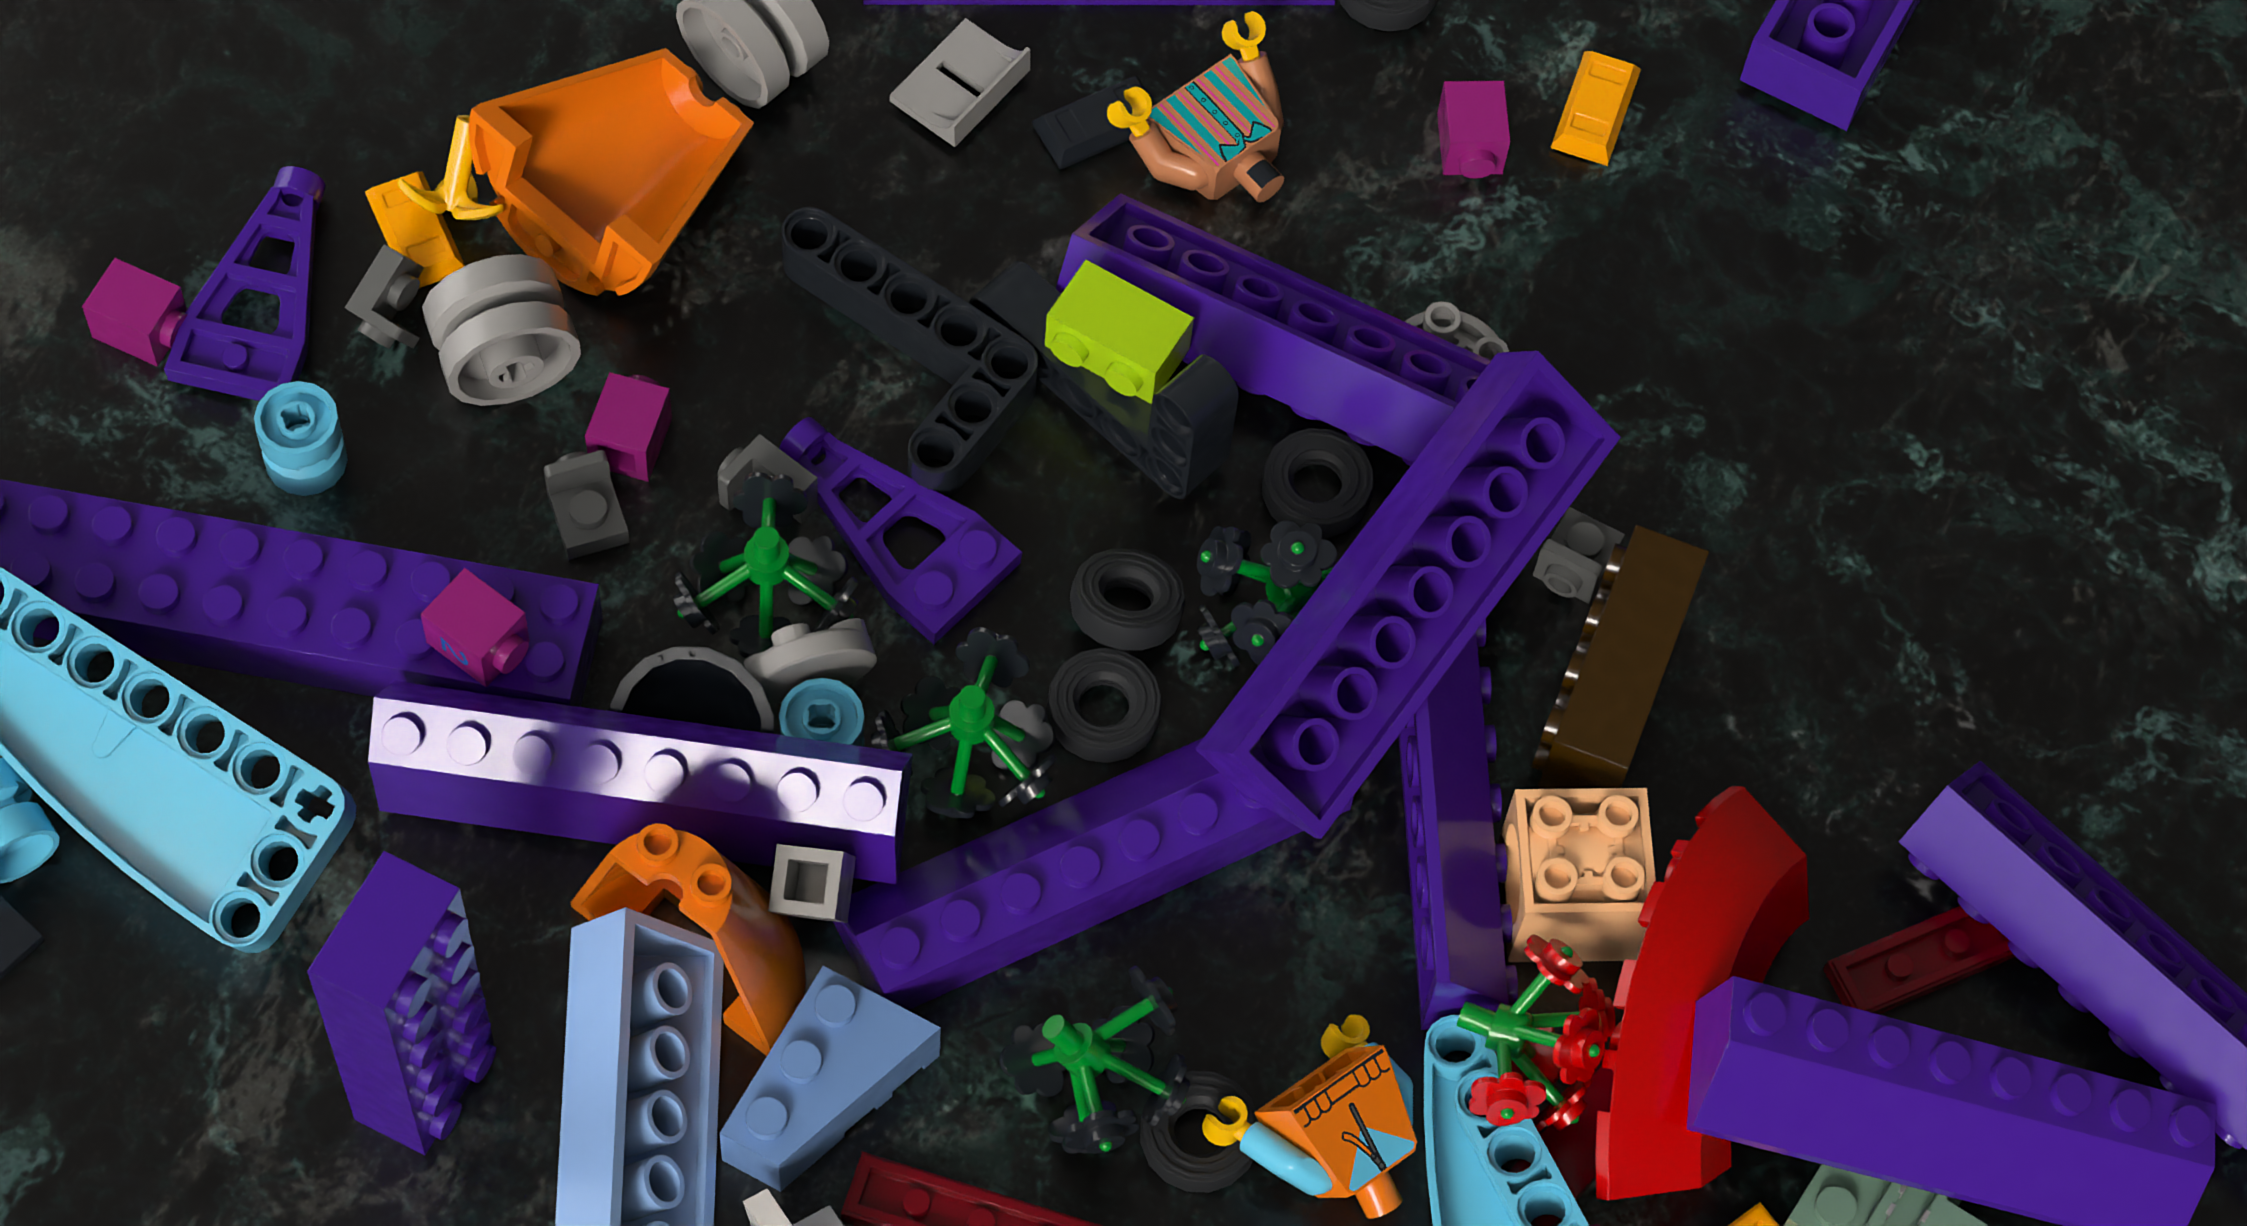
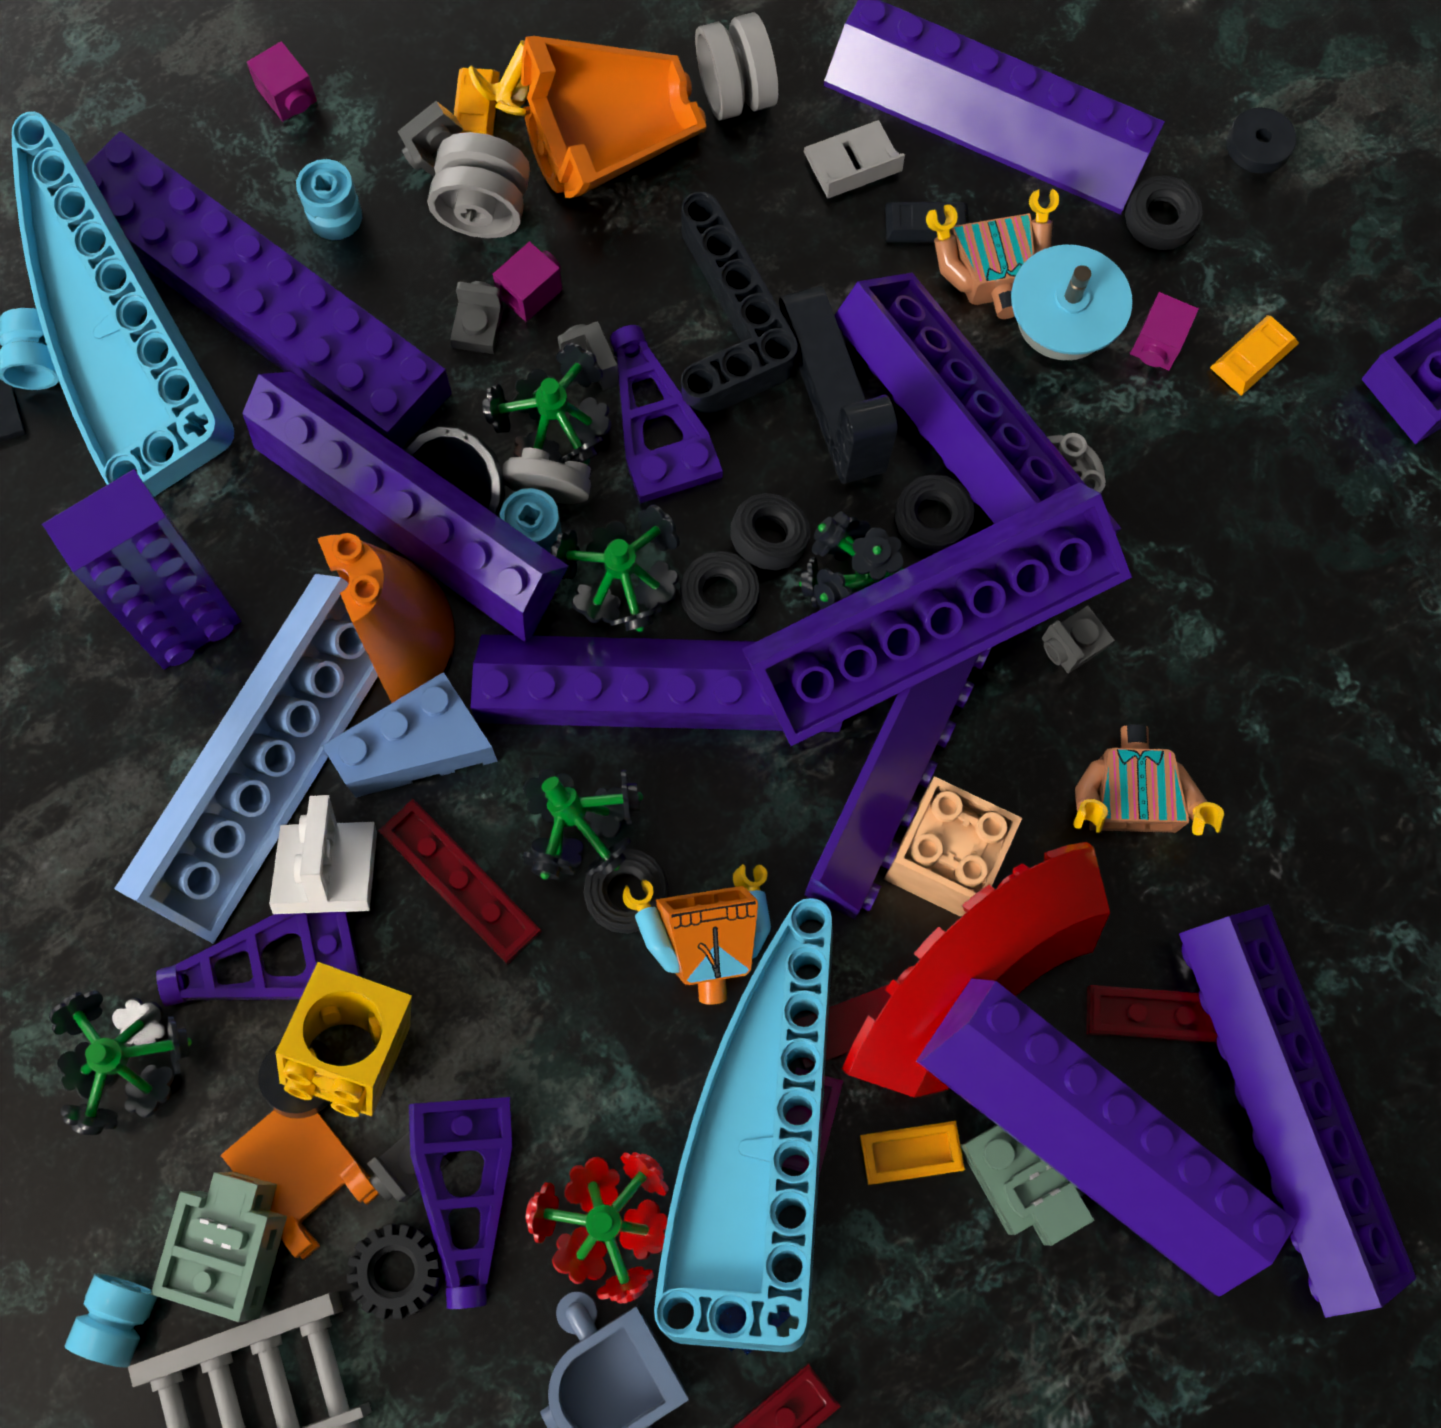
camera: 30 degrees right, 10 degrees up
dark purple plate [164,166,326,401] -> none
magenta brick [421,568,530,687] -> none
light grey brick [768,844,856,923] -> none
lime brick [1045,260,1194,404] -> none
red plant [1457,934,1616,1132] -> none
dark brown brick [1531,525,1709,789] -> none
none -> medium azure piece [1011,245,1132,360]
none -> torso [1073,724,1224,836]

